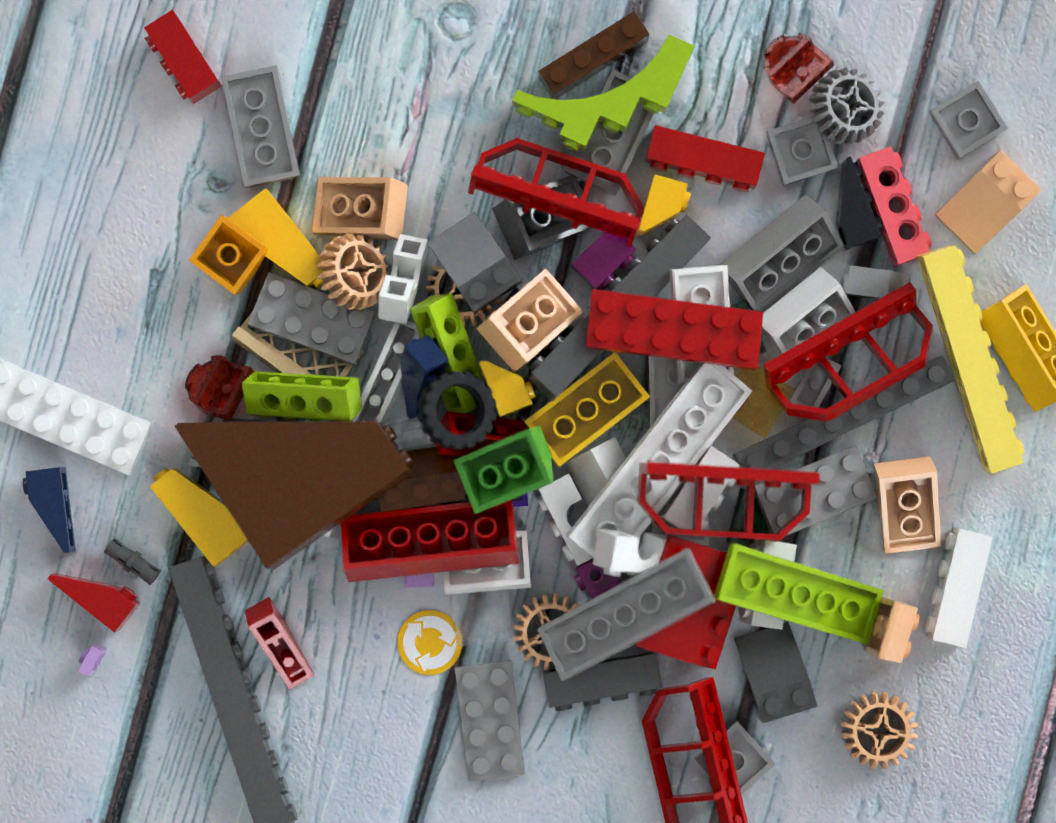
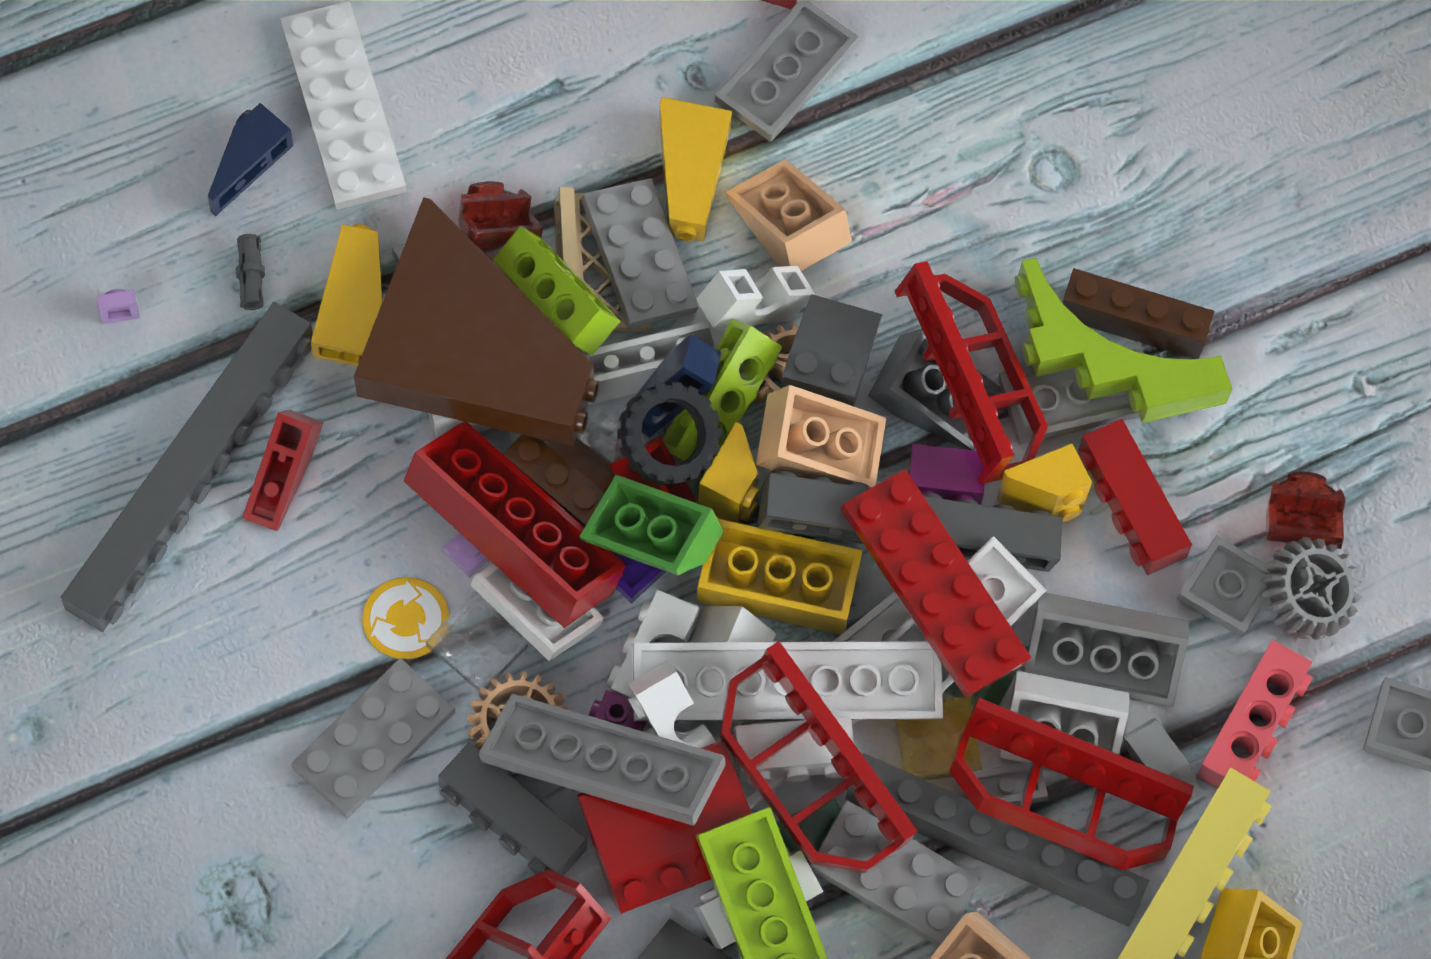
camera: 45 degrees right, 20 degrees down
red slope [47,573,141,632] -> none
light orange slope [188,214,269,295] -> none
light nougat gear [316,233,391,310] -> none
black slope [835,156,883,251] -> none
light nougat slope [935,150,1041,254] -> none

